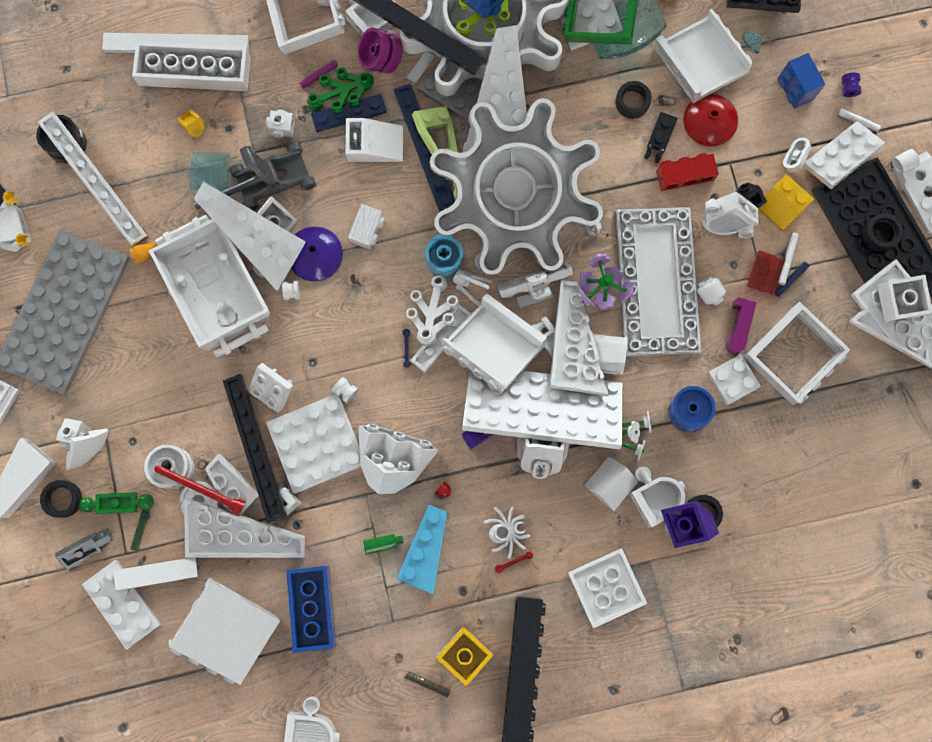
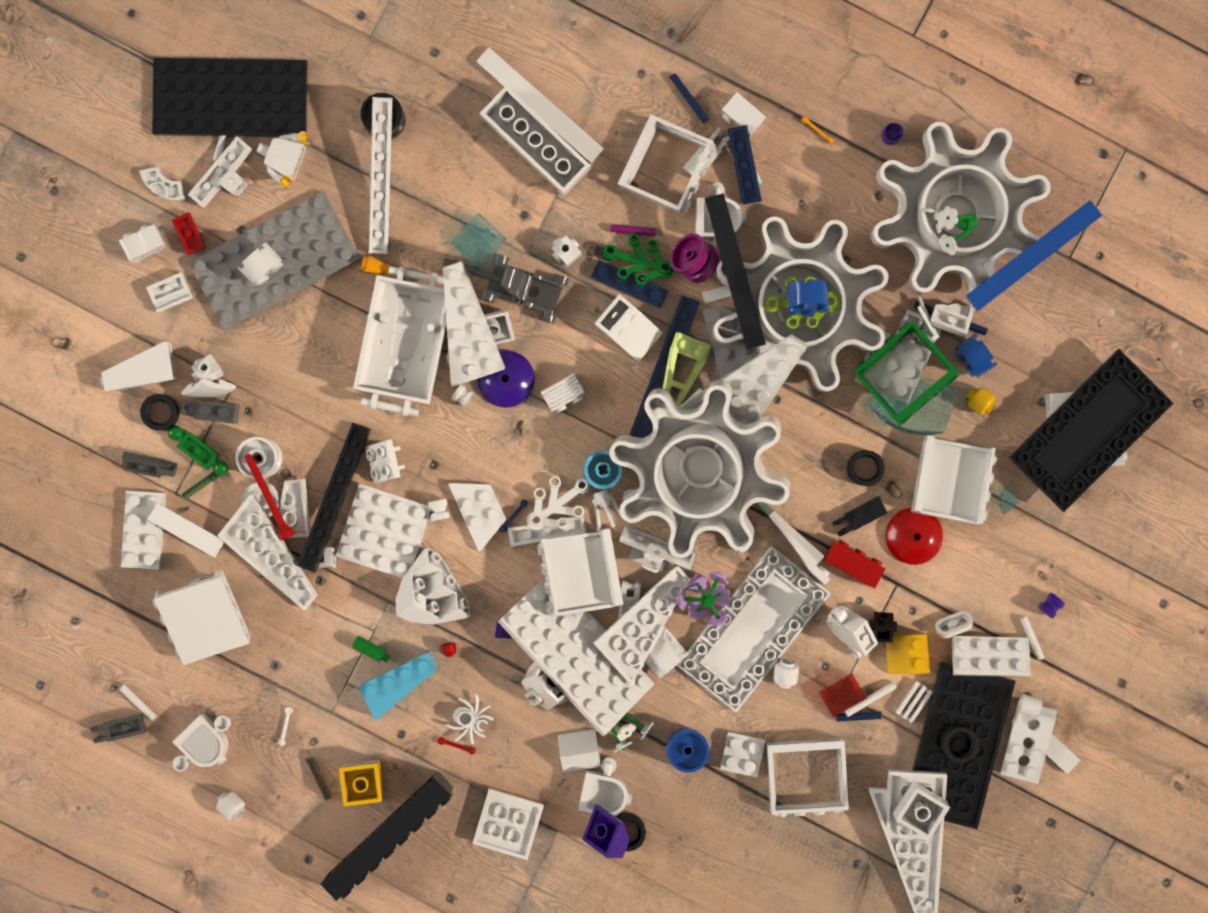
camera: 45 degrees right, 10 degrees up
yellow tile [177,109,205,137] -> none
blue brick [286,566,336,653] -> none
magenta leg [726,297,757,354] -> none
blue brick [778,53,826,109] -> none
none -> dark grey hinge [182,400,240,424]
none -> white brick [238,242,283,286]
none -> white hinge [278,706,293,746]
none -> white wing [448,483,506,551]
none -> white plate [756,502,830,585]
none -> white tile [895,681,933,723]

